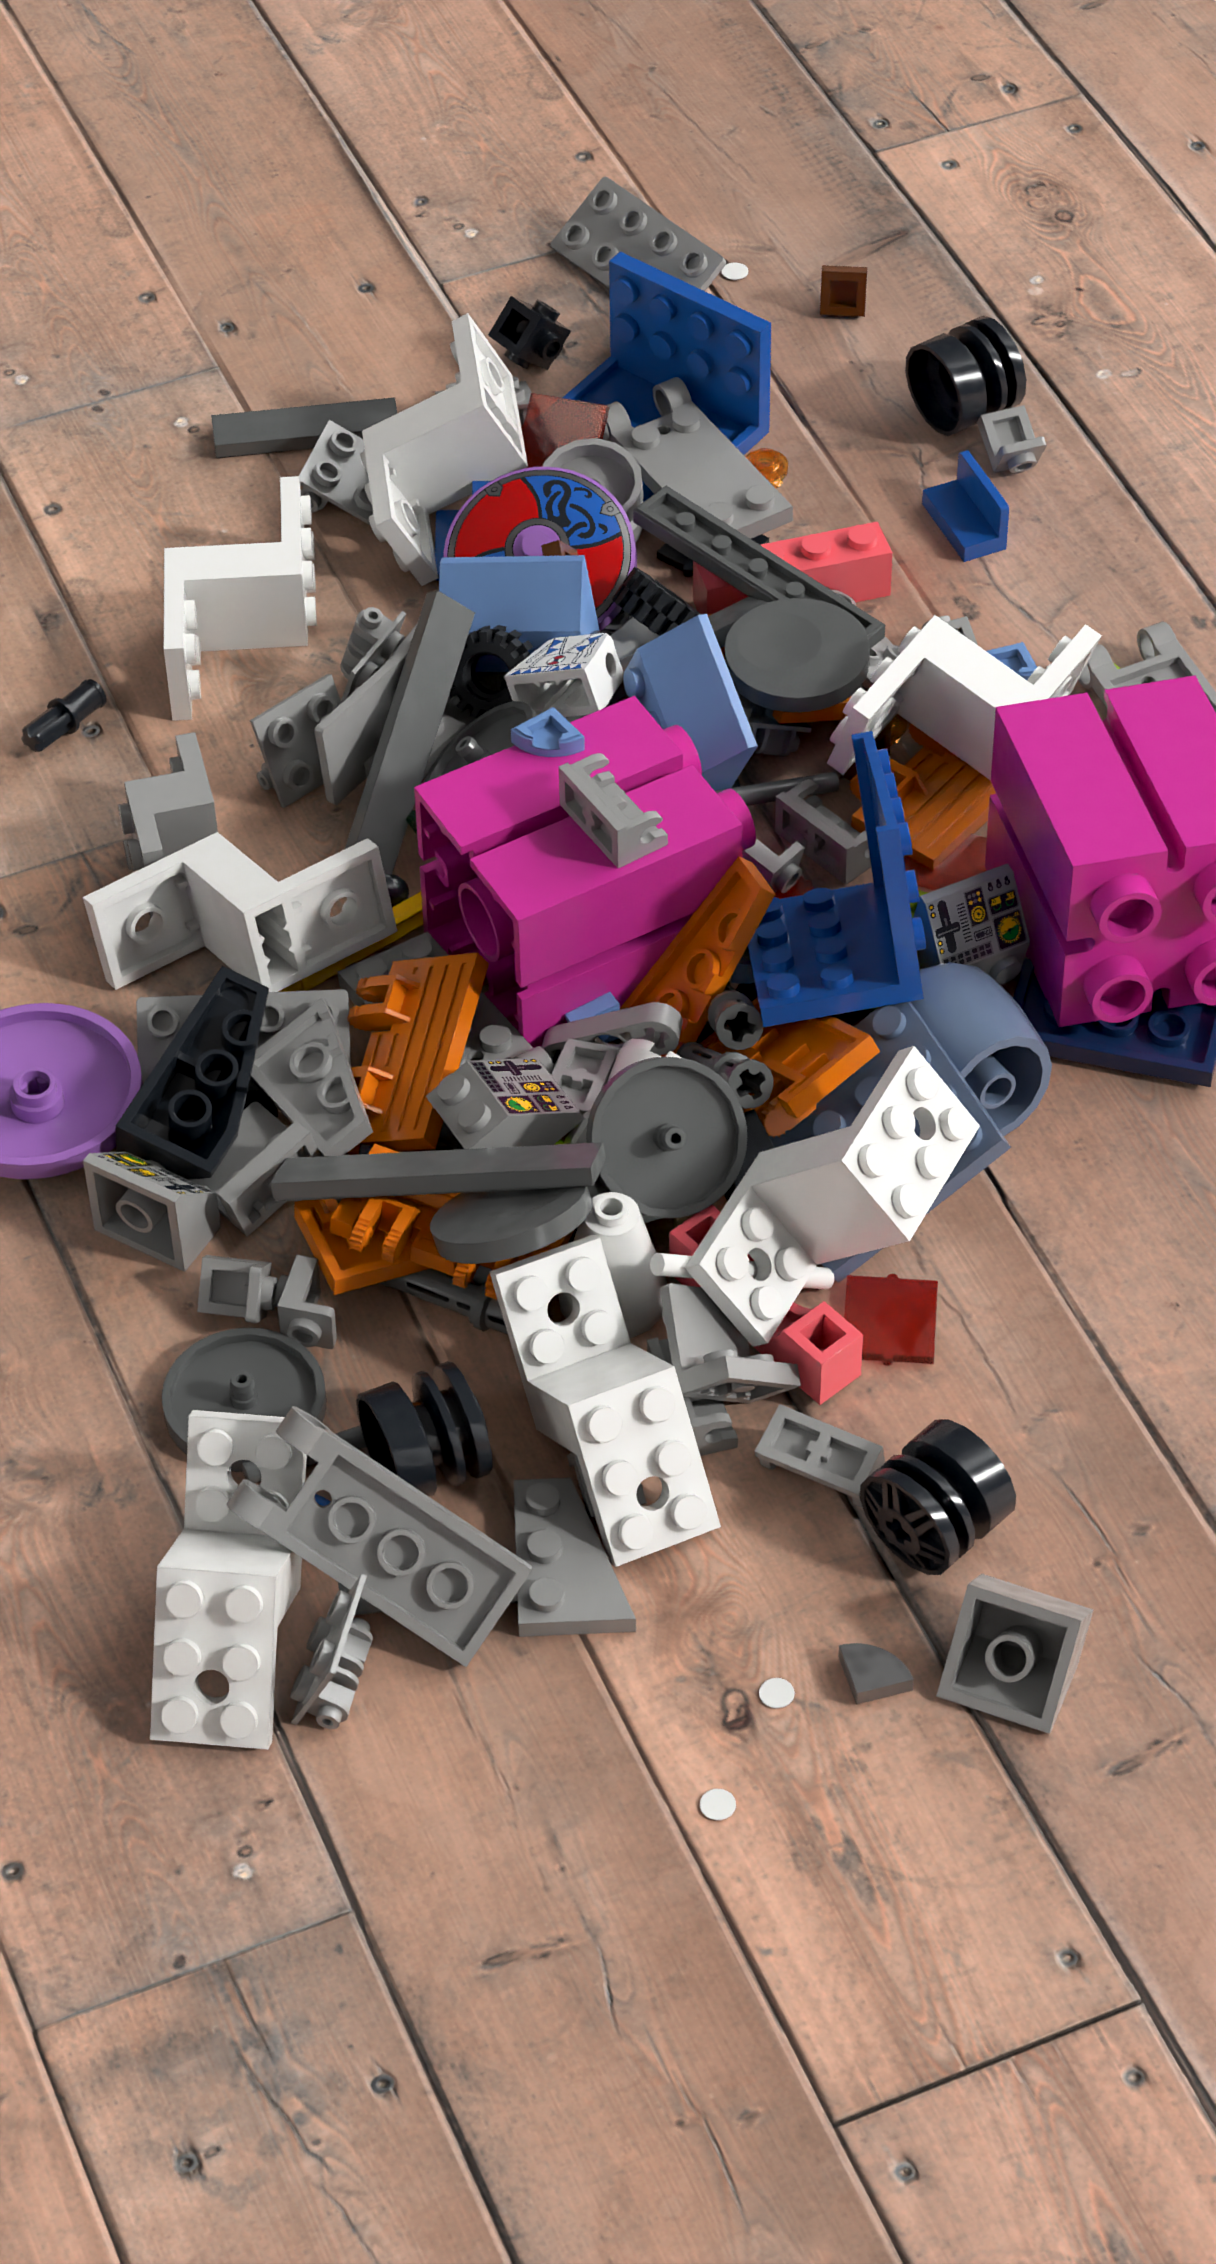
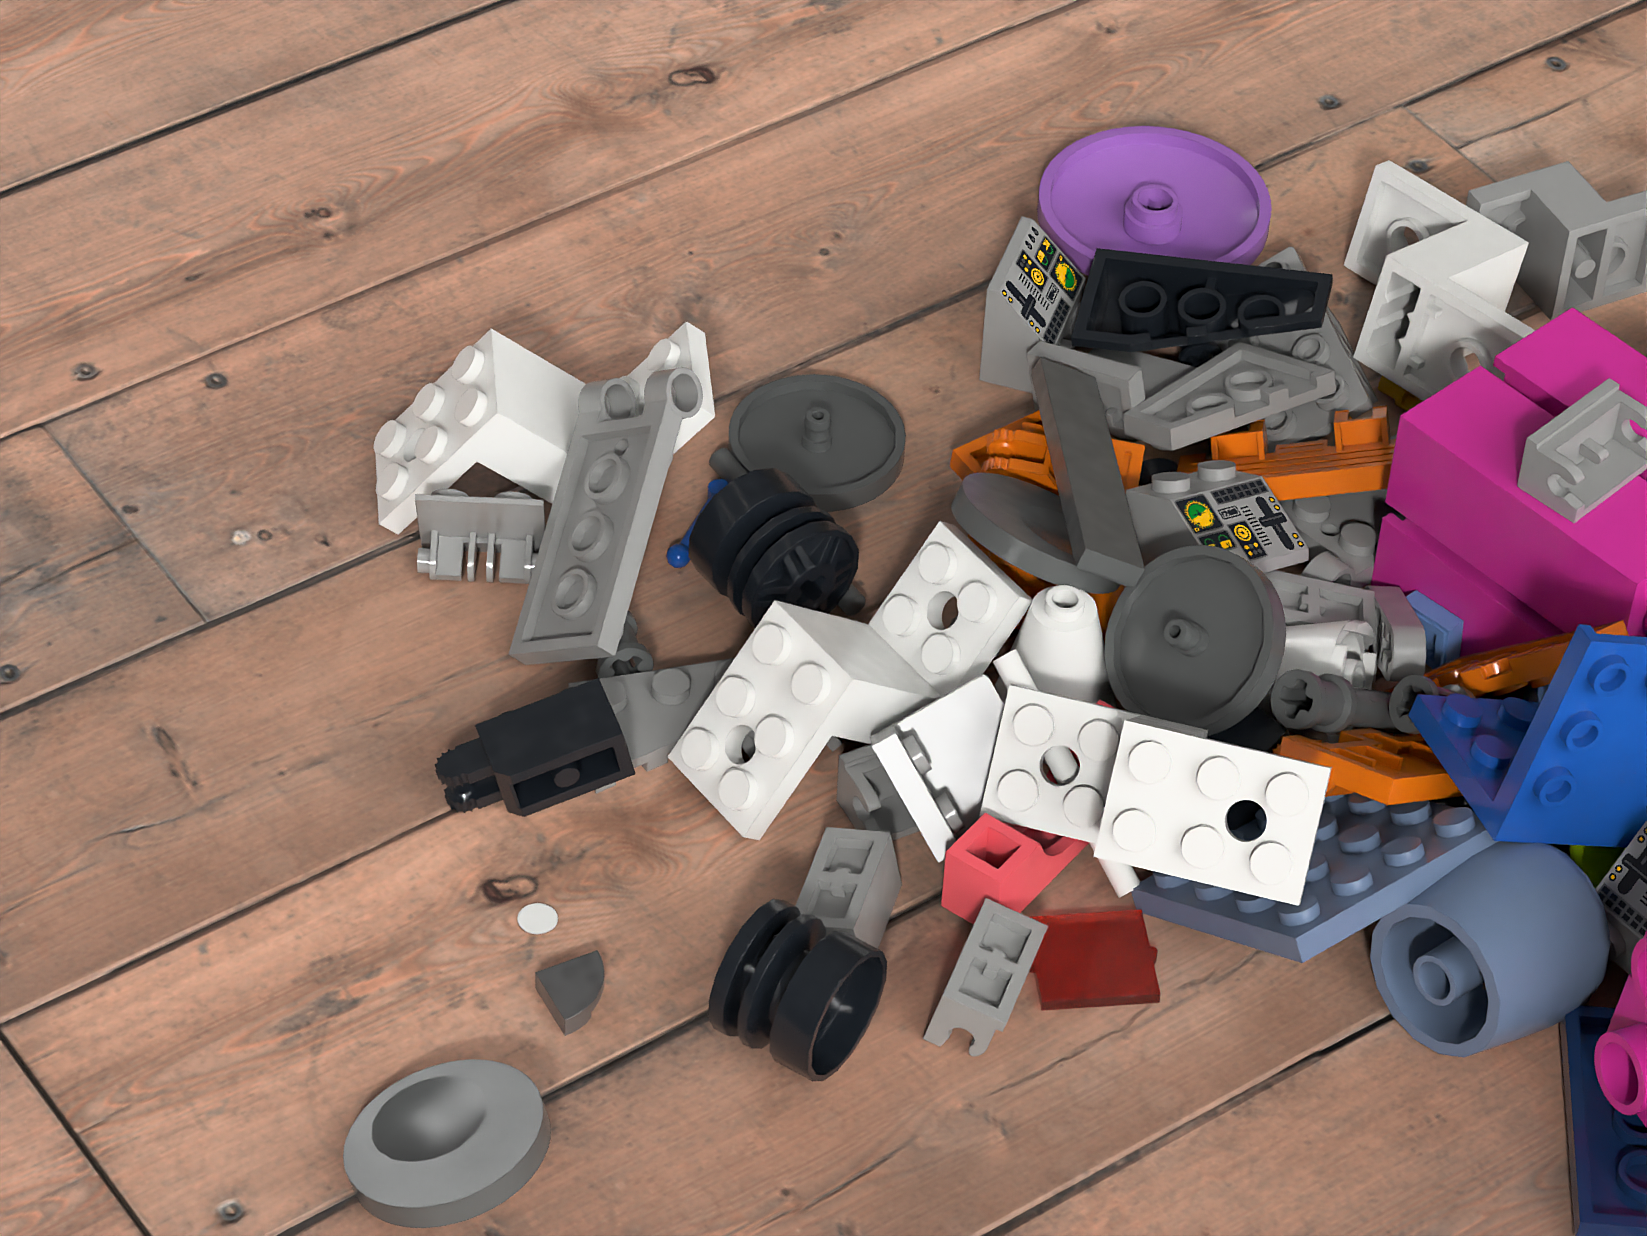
camera: 75 degrees right, 5 degrees down
light grey bracket [197,1255,278,1323] -> none
light grey bracket [275,1255,337,1349] -> none
white sticker [700,1789,736,1820] -> none
light grey slope [936,1574,1094,1734] -> none
none -> piece [343,1059,551,1228]
none -> black hinge [435,678,636,817]
none -> light grey hinge [923,898,1048,1057]

